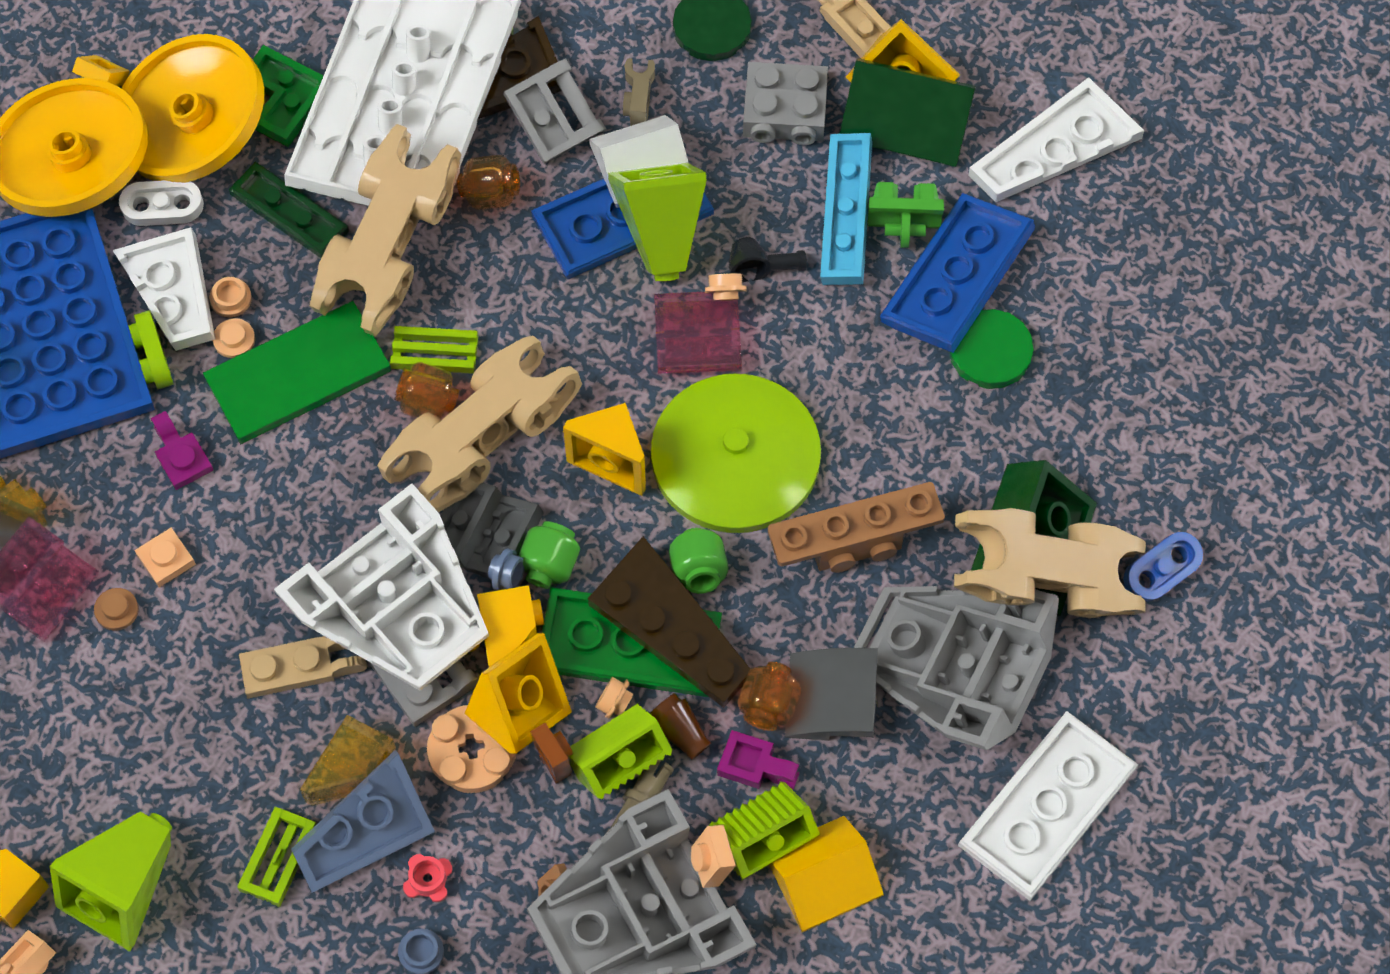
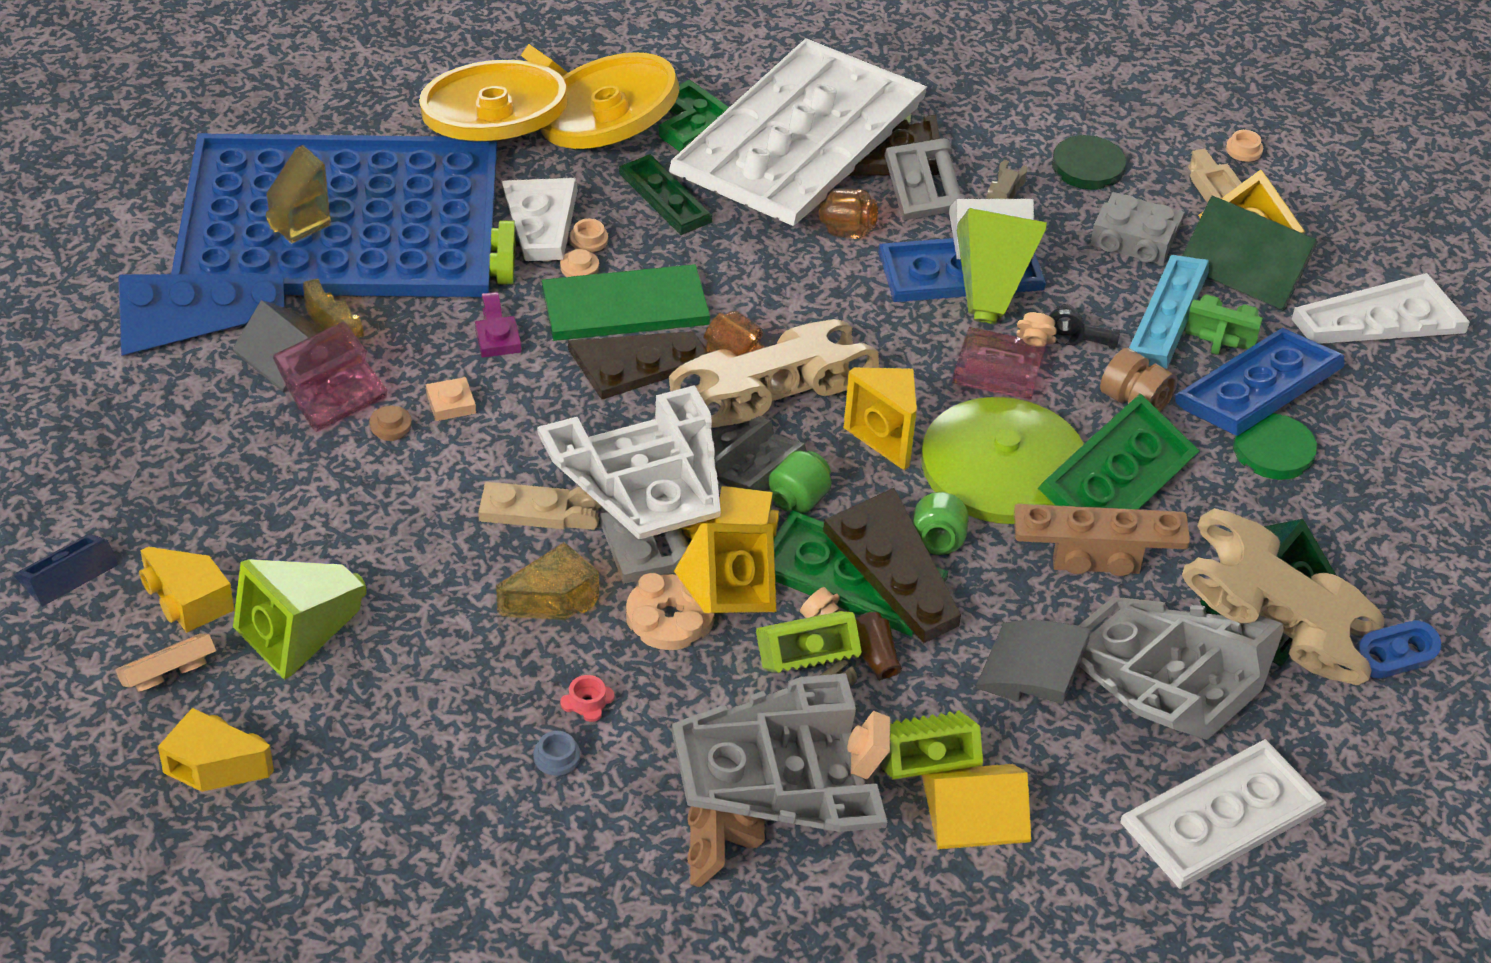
camera: 15 degrees right, 20 degrees down
white plate [119,180,204,226] -> none
lime tile [237,806,317,907] -> none
sand blue wing [291,749,435,893] -> none
tan piece [309,124,462,337] -> none
lime tile [390,326,478,374] -> none
sand blue plate [488,548,525,591] -> none
dark orange plate [530,722,573,784] -> none
magenta plate [717,730,799,790] -> none
clear orange head [737,662,801,731] -> none
none -> dark brown wing [568,331,709,400]
none -> green plate [1038,393,1200,510]
none -> medium nougat wheel [1100,347,1178,412]

